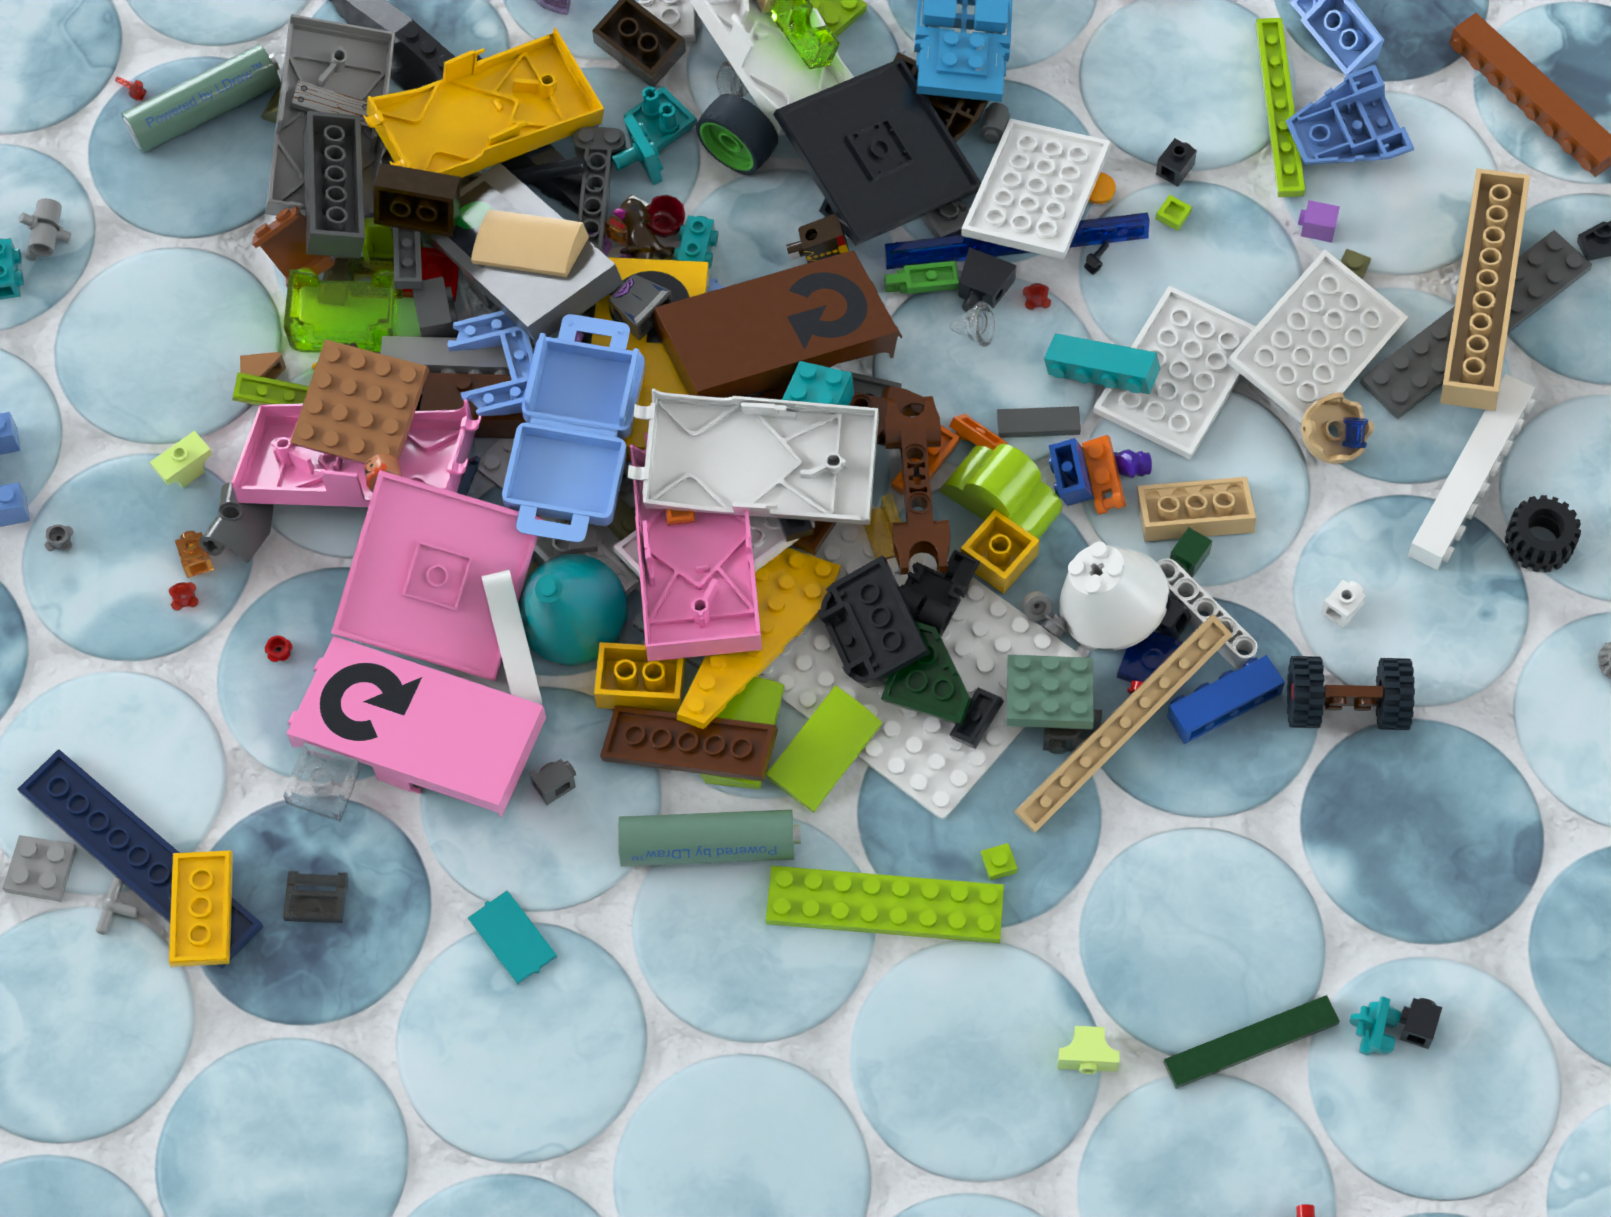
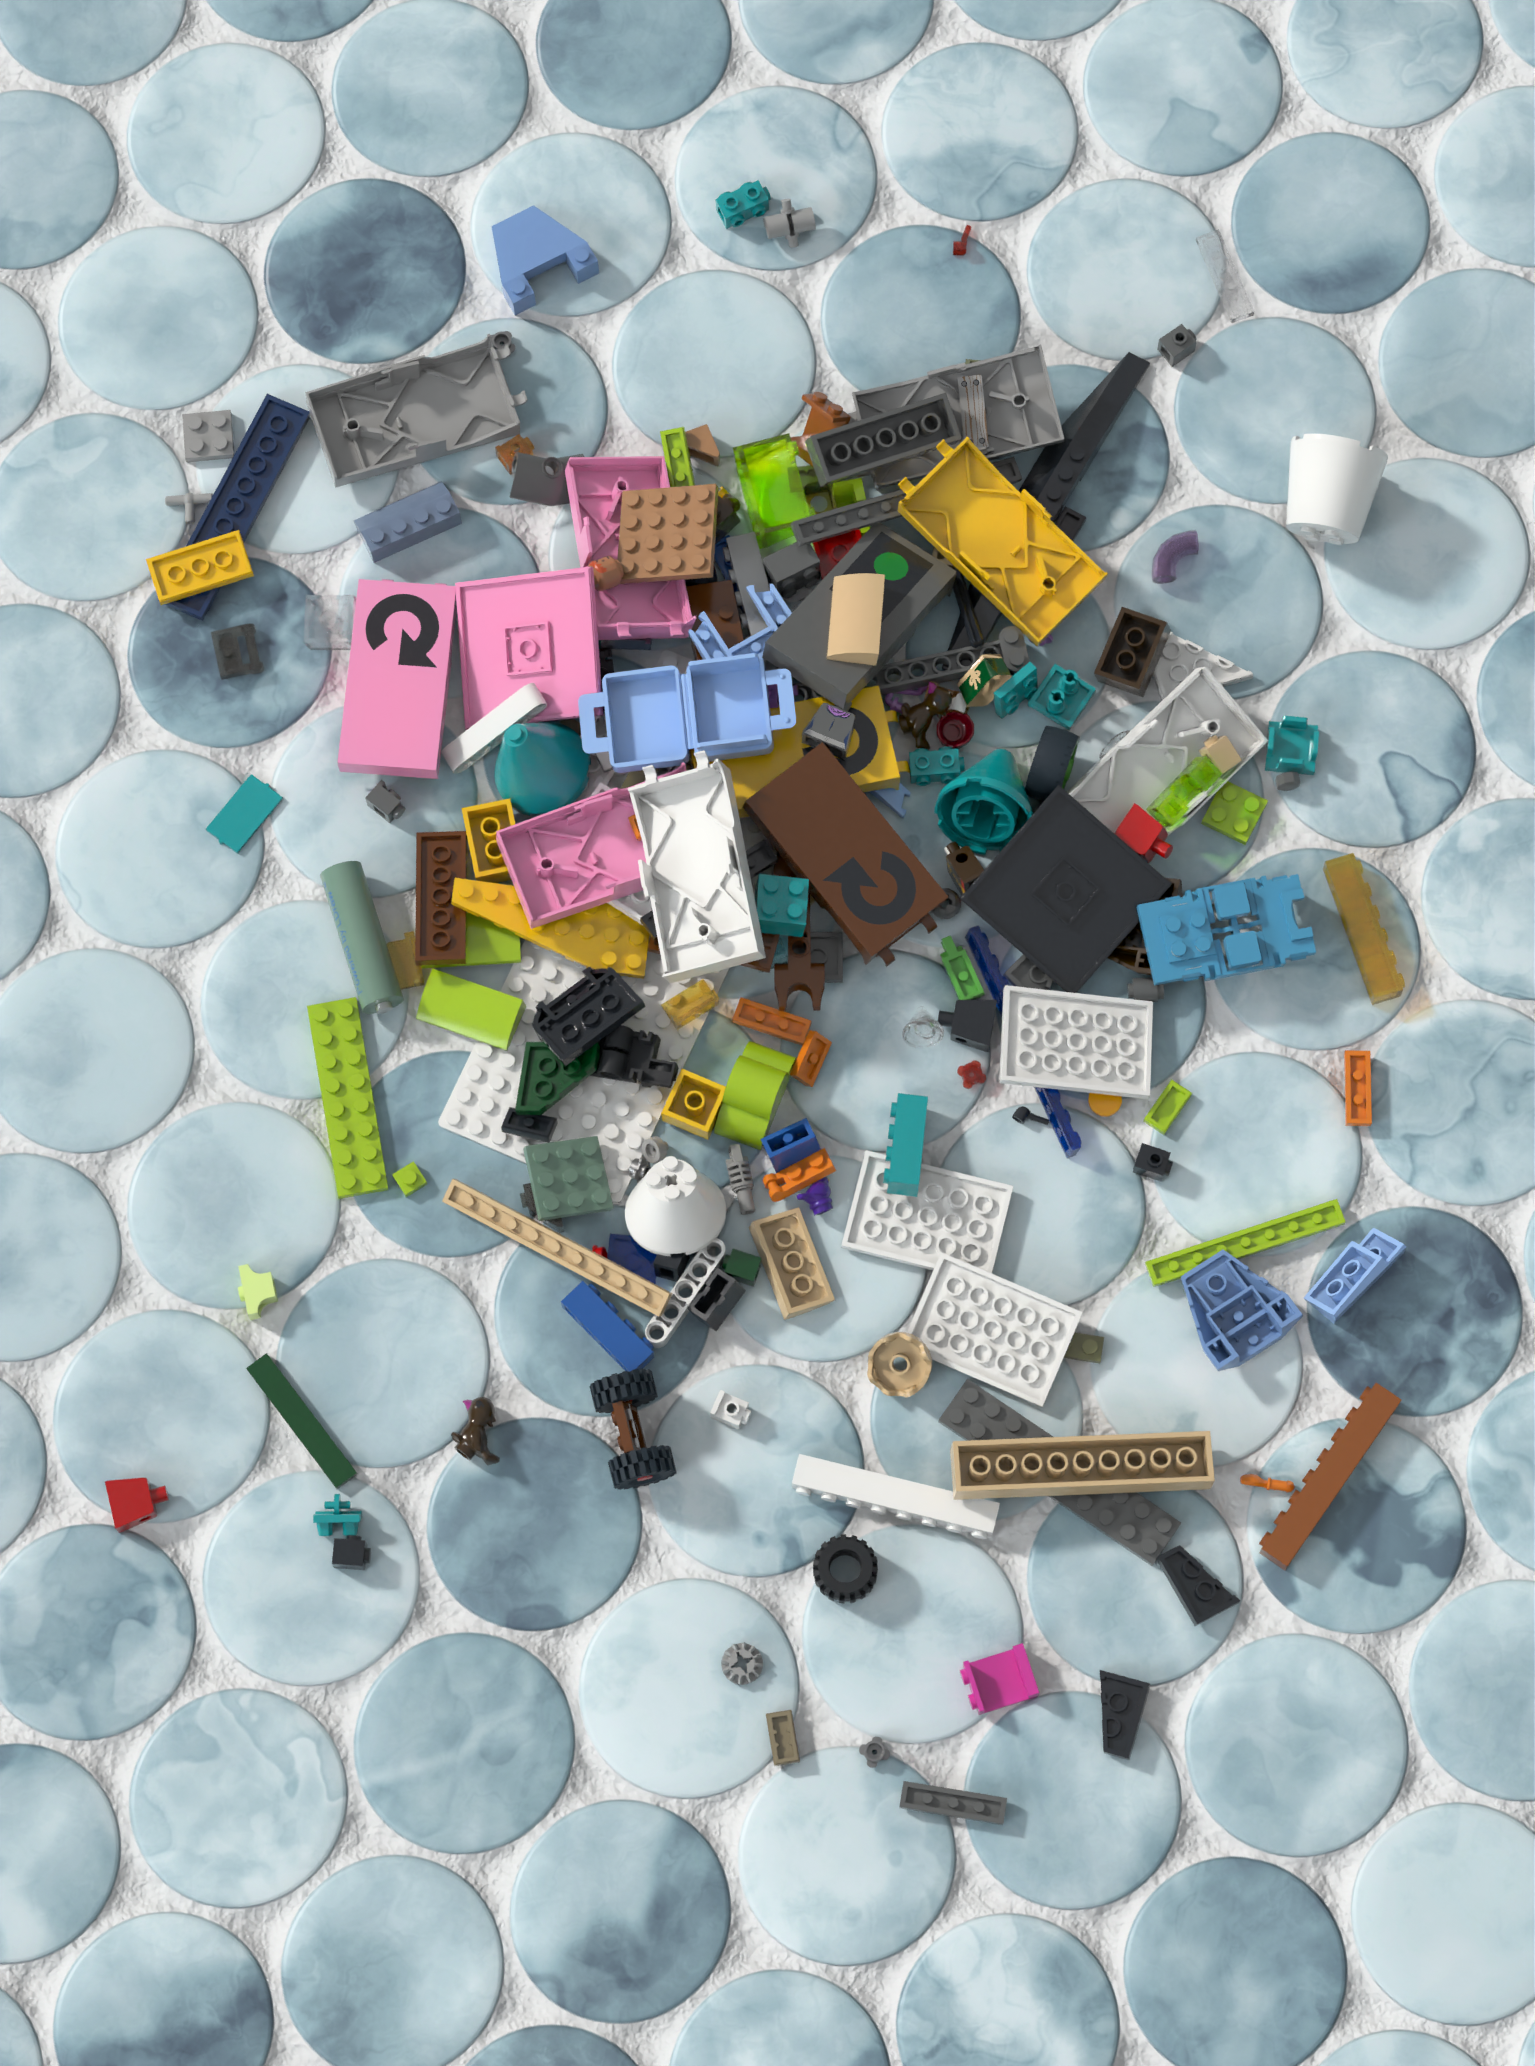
camera: 75 degrees right, 10 degrees up
sand green piece [121,44,281,154] -> none
yellowish green brick [150,431,212,488] -> none
clear red plate [169,582,199,611] -> none
red plate [265,635,293,662] -> none
dark brown brick [373,163,461,237] -> none
reddish brown piece [884,396,951,575] -> none
dark grey tile [997,406,1081,438] -> none
lime plate [1155,195,1192,231] -> none
medium lavender brick [1298,200,1340,243] -> none
clear blue bush [1342,417,1368,448] -> none
none -> light grey piece [305,334,528,488]
none -> sand blue slope [353,481,462,563]
none -> clear yellow panel [387,931,425,990]
none -> dark brown animal [451,1397,500,1465]
none -> black brick [687,1268,746,1331]
none -> light grey hinge [726,1144,755,1215]
none -> teal cone [934,749,1033,855]
none -> piece [957,654,1012,707]
none -> red torso [1114,803,1173,863]
none -> lime tile [1143,1079,1192,1135]
none -> orange piece [1240,1474,1295,1493]

